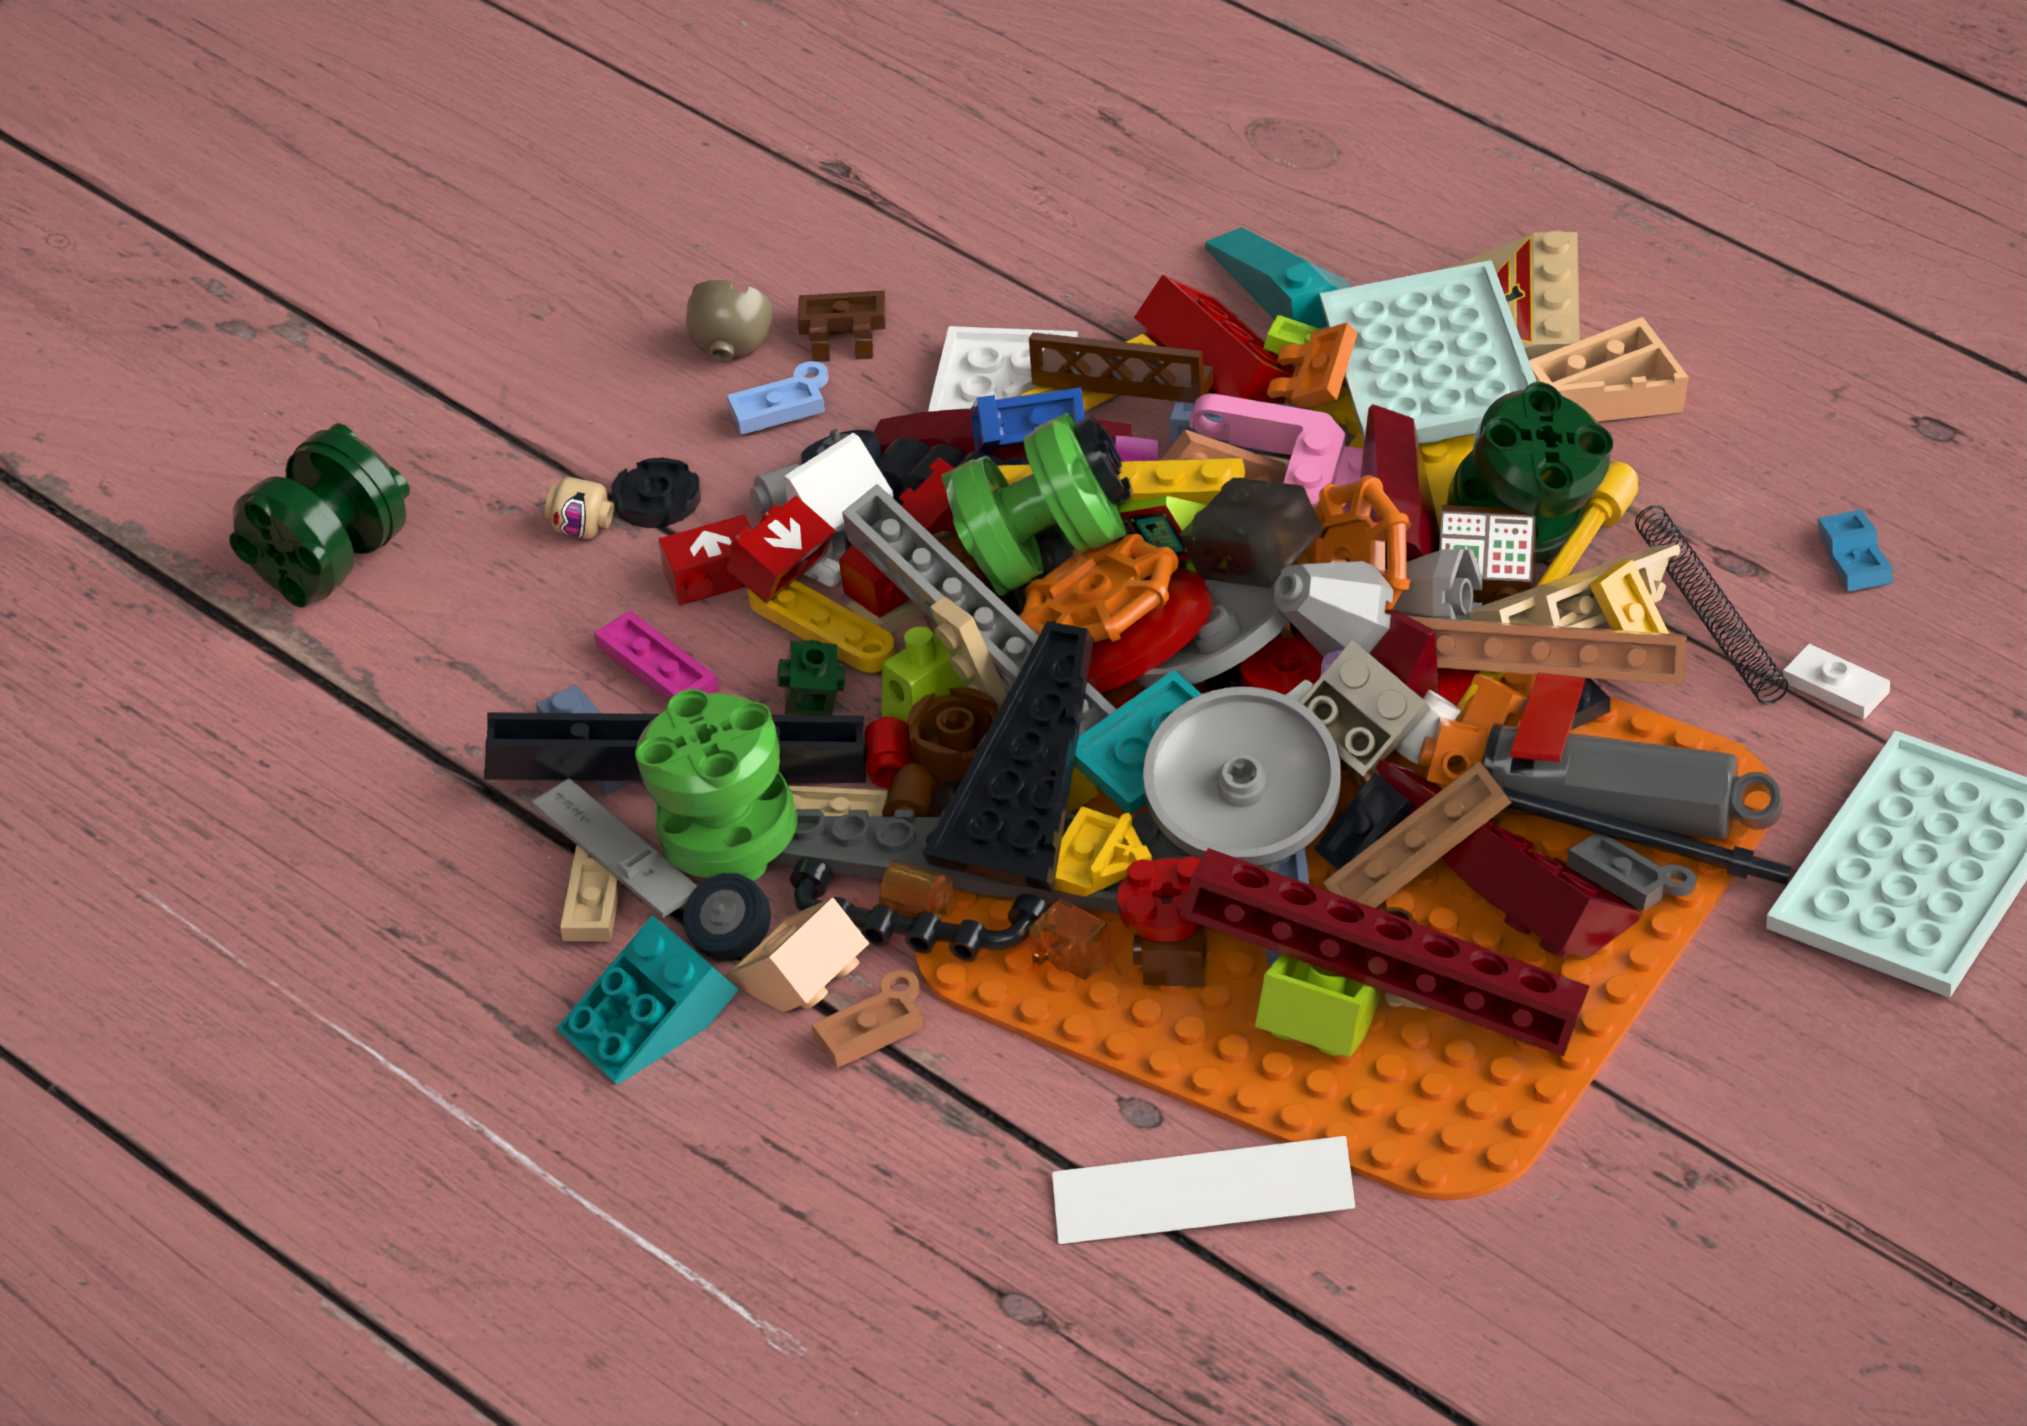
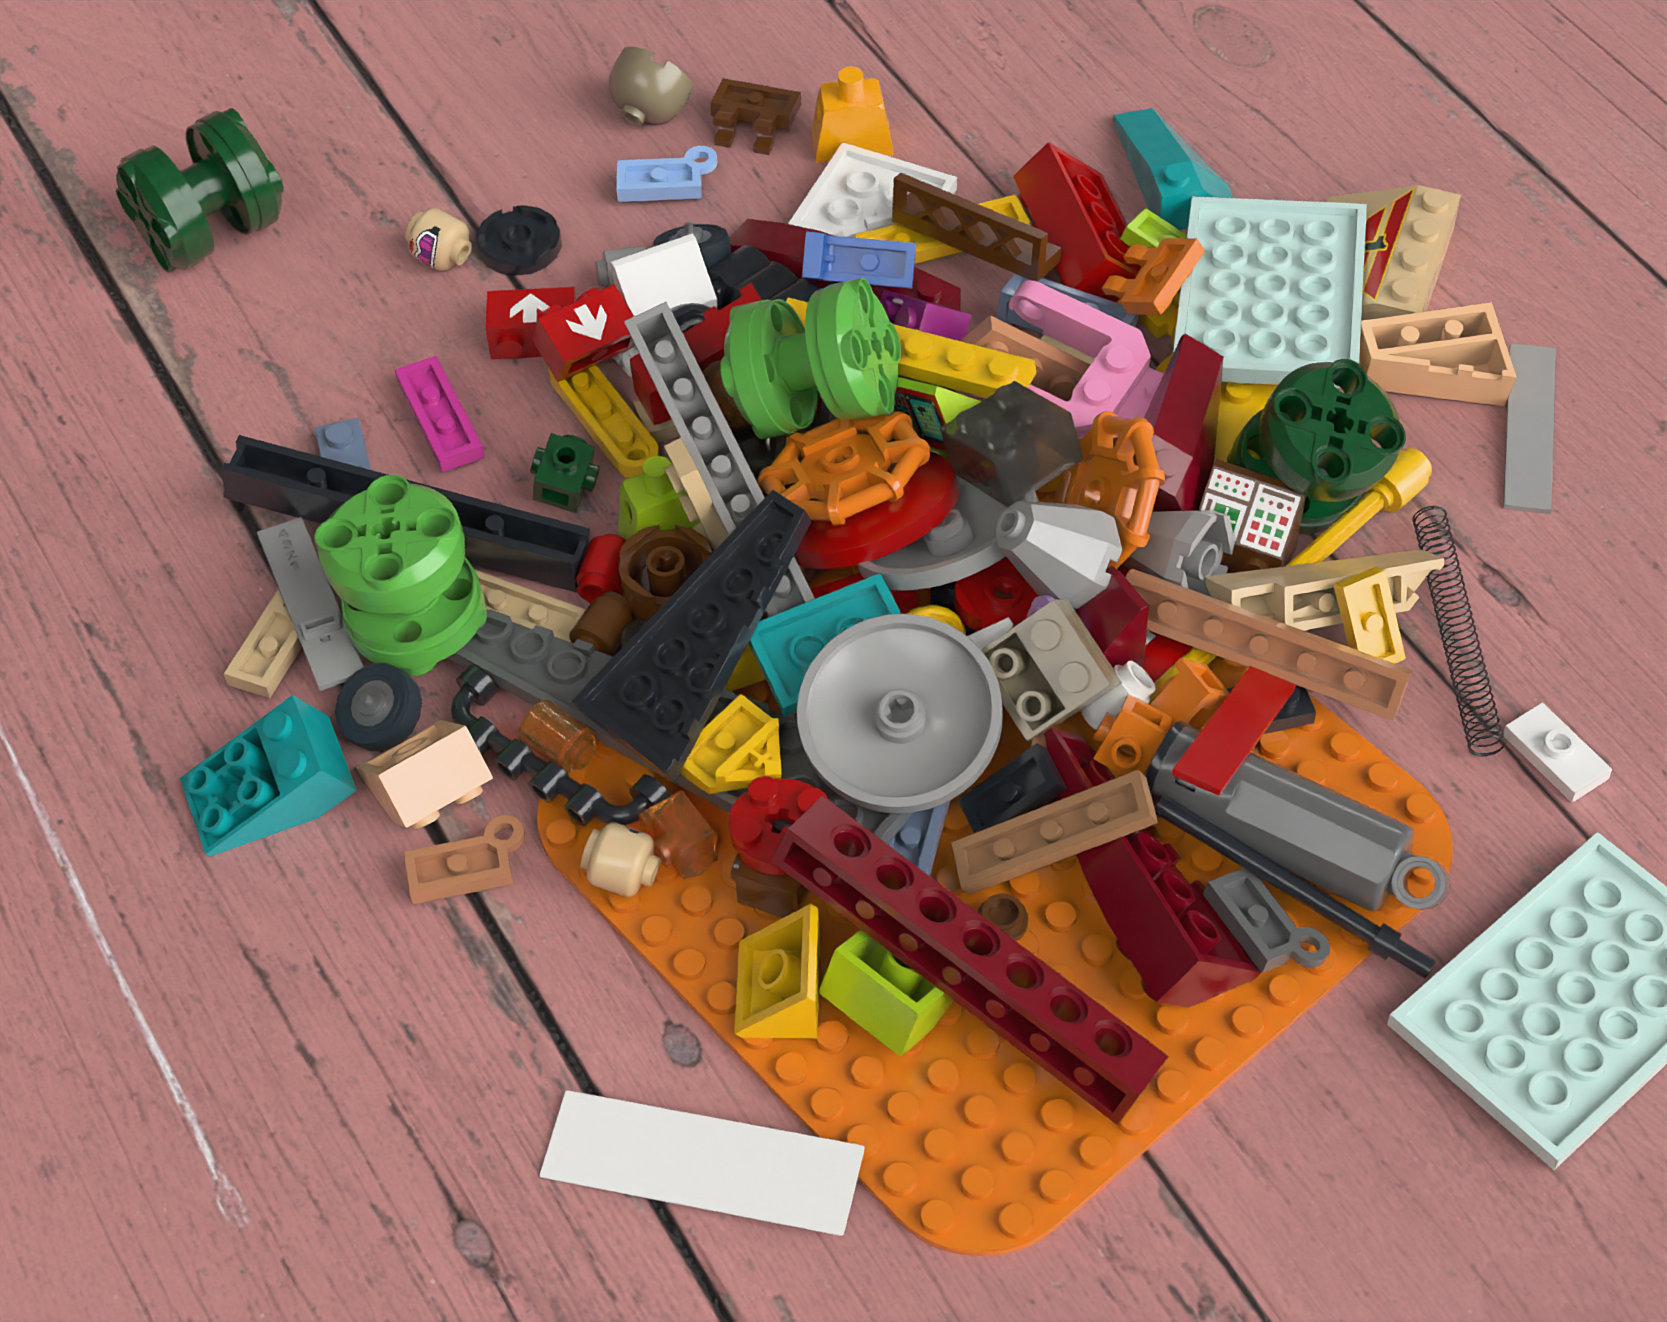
camera: 15 degrees right, 10 degrees up
black tile [1075,415,1133,506] -> none
dark azure slope [1818,509,1893,592] -> none
none -> tan head [580,822,661,898]
none -> yellow slope [734,904,821,1038]
none -> light orange torso [811,67,894,162]
none -> light grey piece [1503,343,1556,514]

